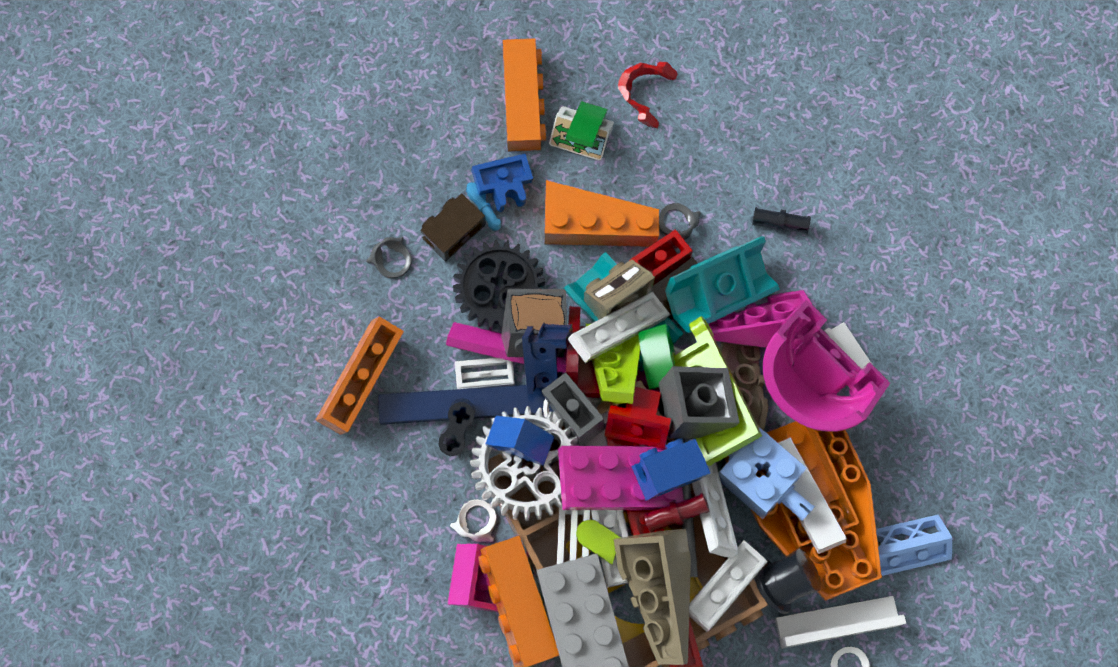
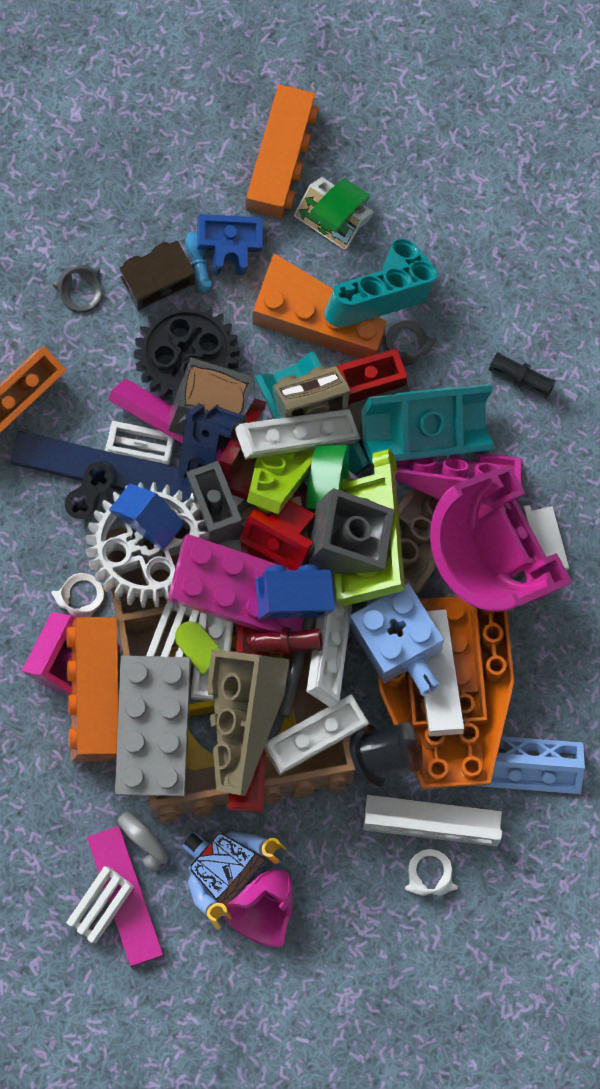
camera: 15 degrees right, 0 degrees up
red helmet [618,62,678,129] -> none
none -> teal beam [324,238,437,327]

